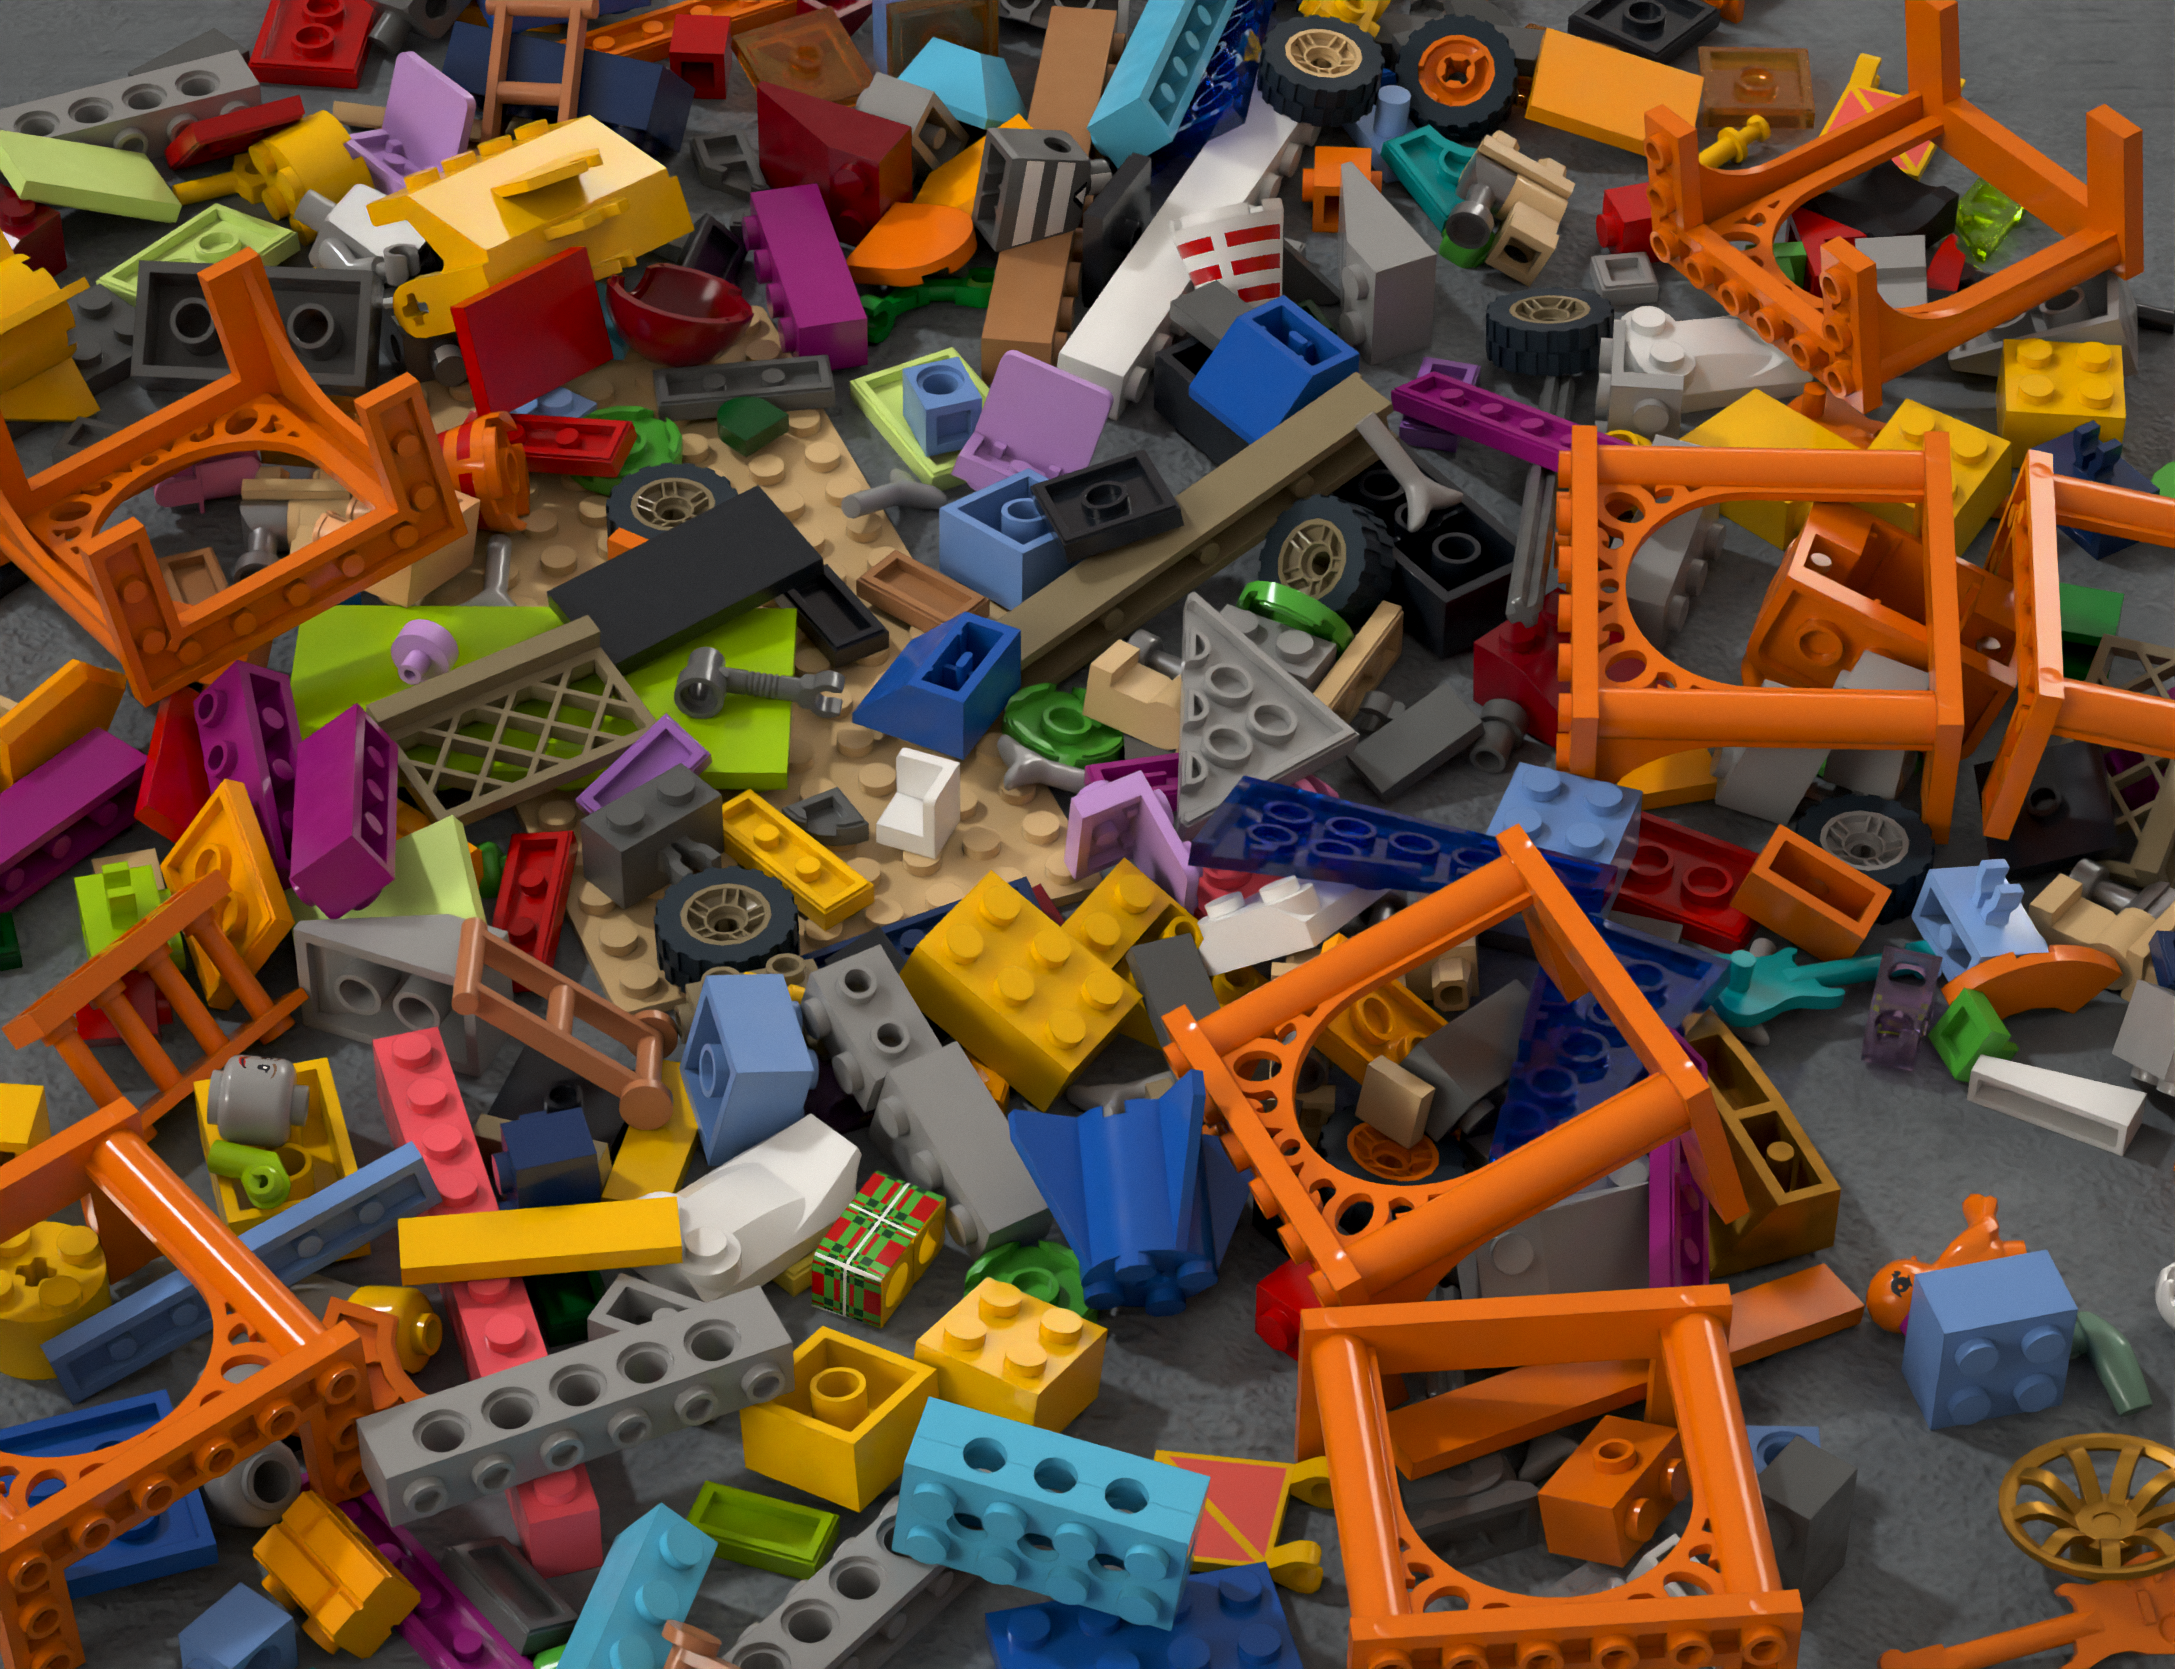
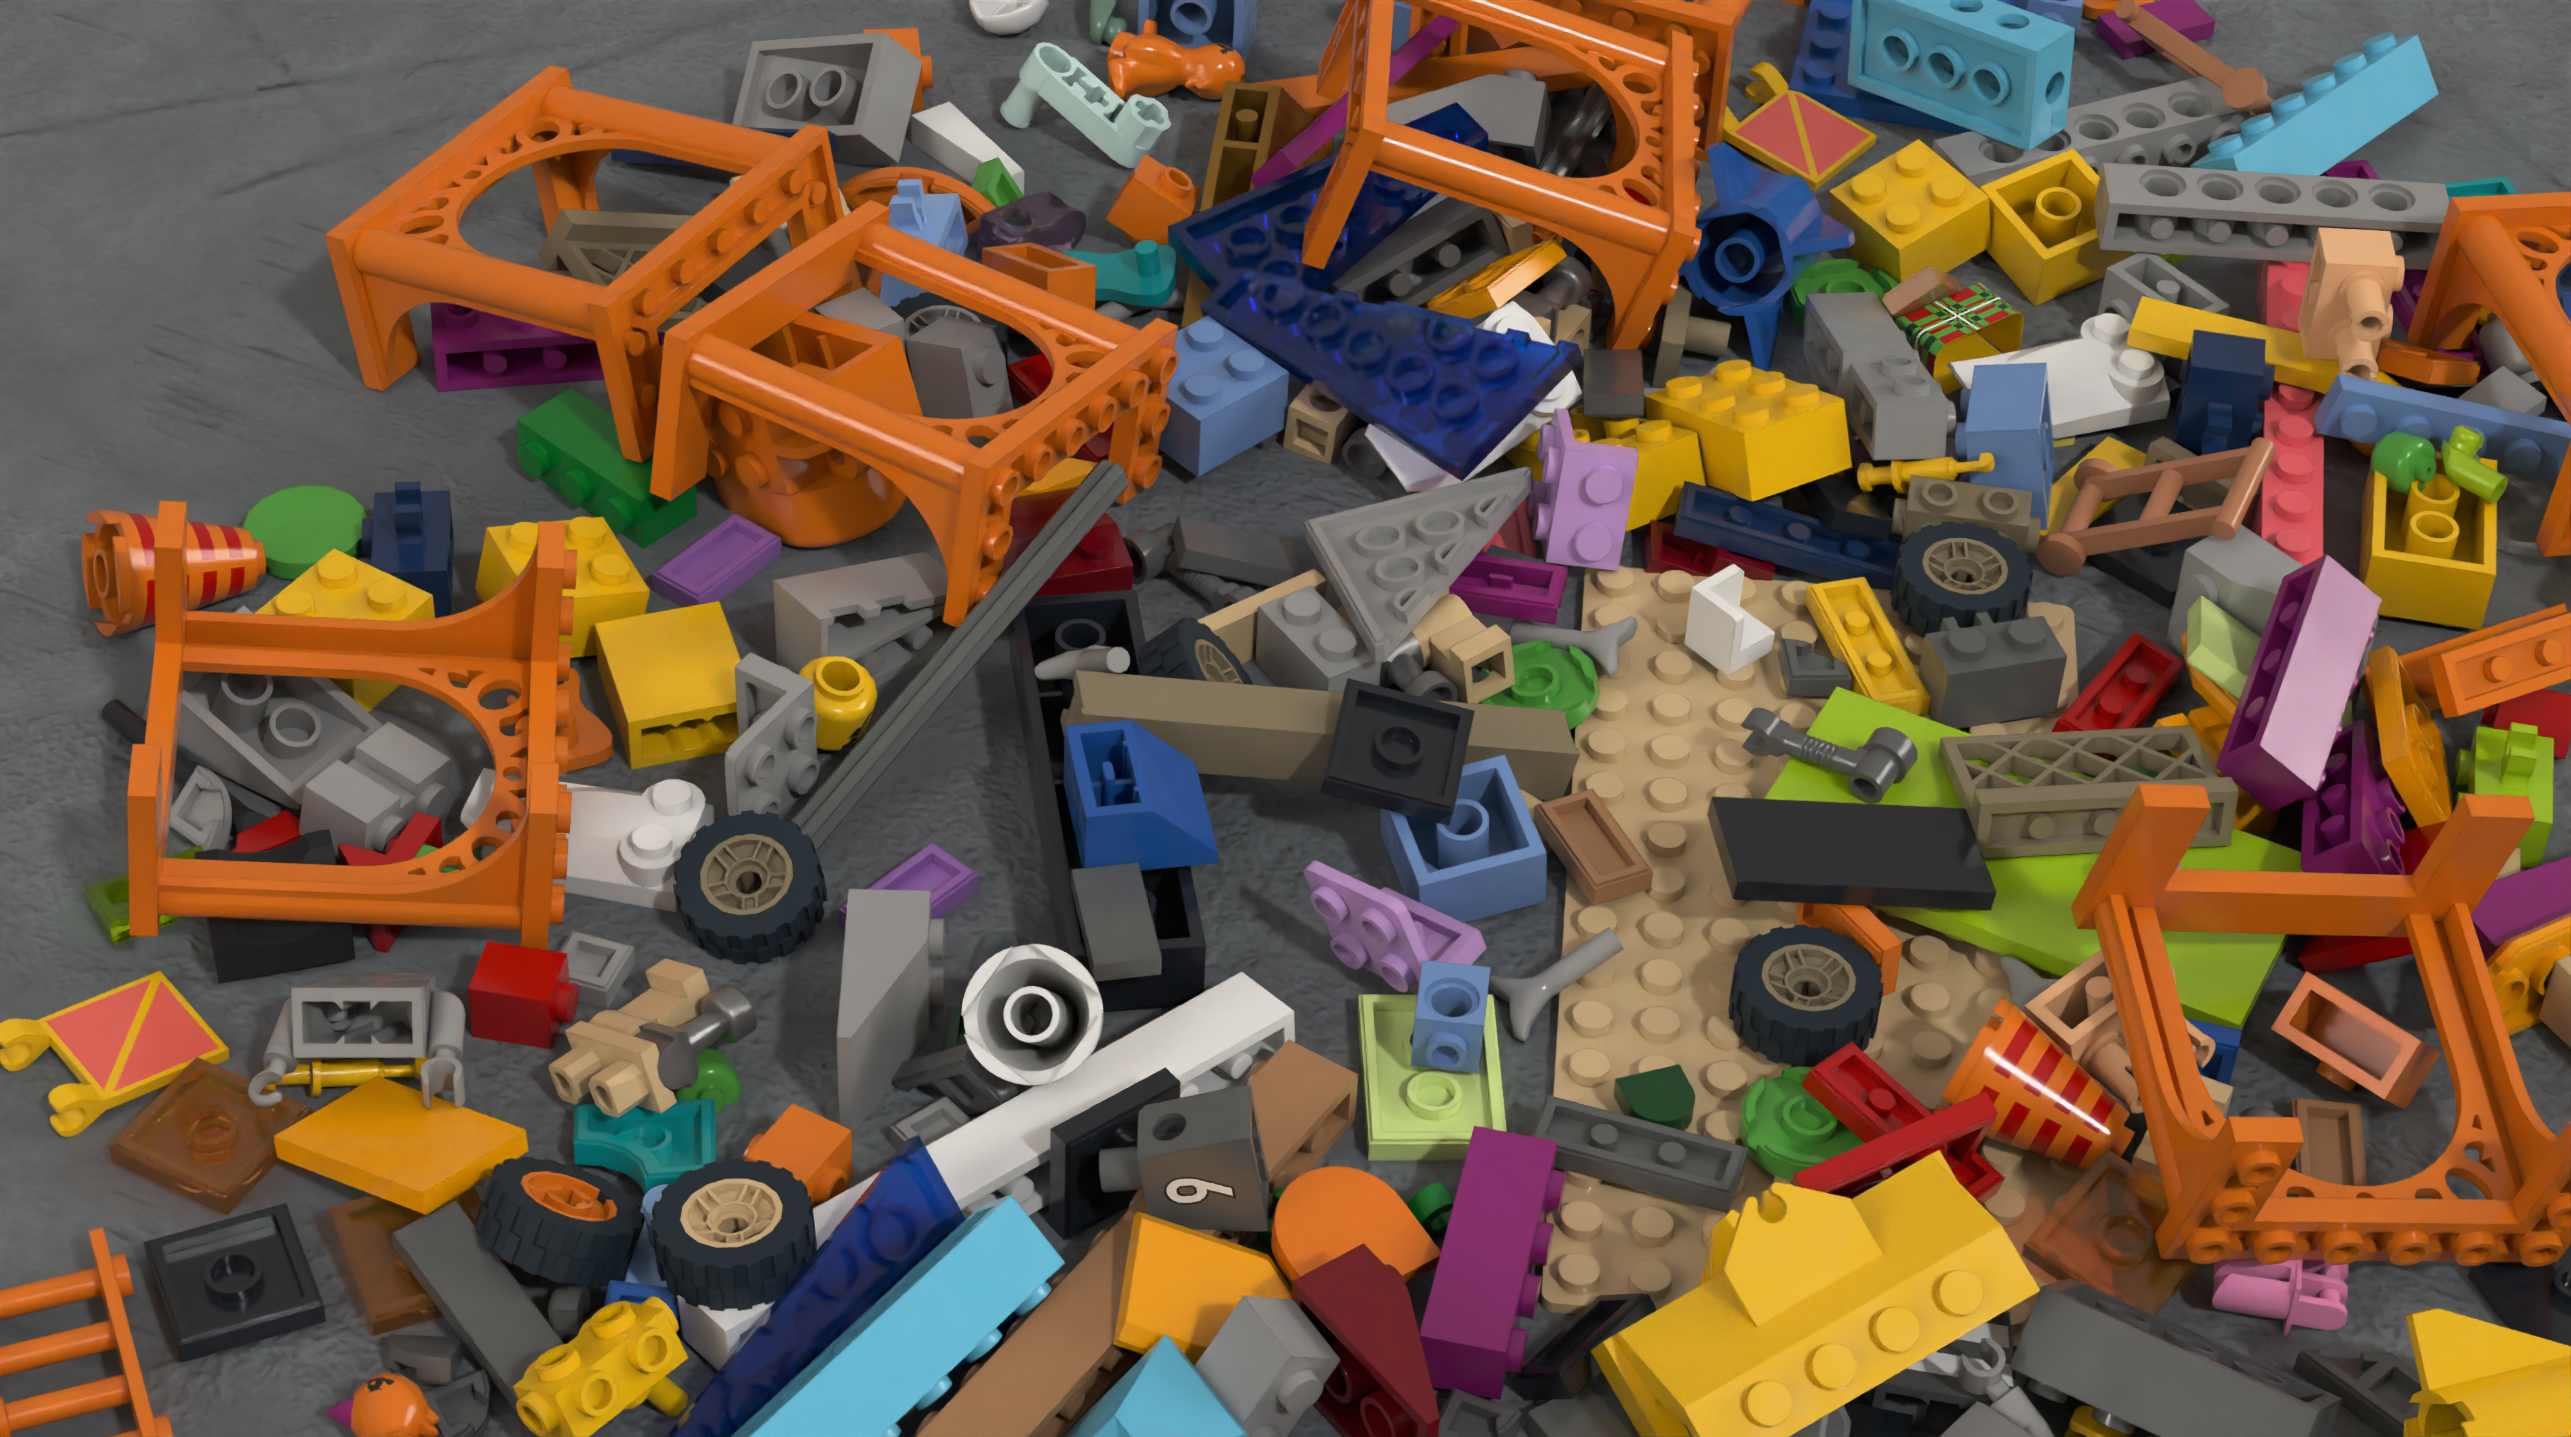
camera: 155 degrees left, 0 degrees up
light grey head [207,1055,310,1148] -> none
medium lavender tile [575,713,713,816] -> none
dark red cylinder [605,263,754,368] -> none
black tile [774,564,889,668] -> none
blue slope [852,611,1021,760] -> none
bright green tile [1236,580,1355,662] -> none
magenta tile [1391,371,1637,473] -> none
none -> light grey tile [169,765,232,851]
none -> light grey torso [248,973,466,1108]
none -> light aqua beam [1000,42,1171,168]
none -> orange brick [1105,153,1202,246]
none -> medium nougat tile [1882,266,1964,318]
none -> light nougat brick [2297,227,2405,381]
none -> bright green piece [2370,431,2437,495]

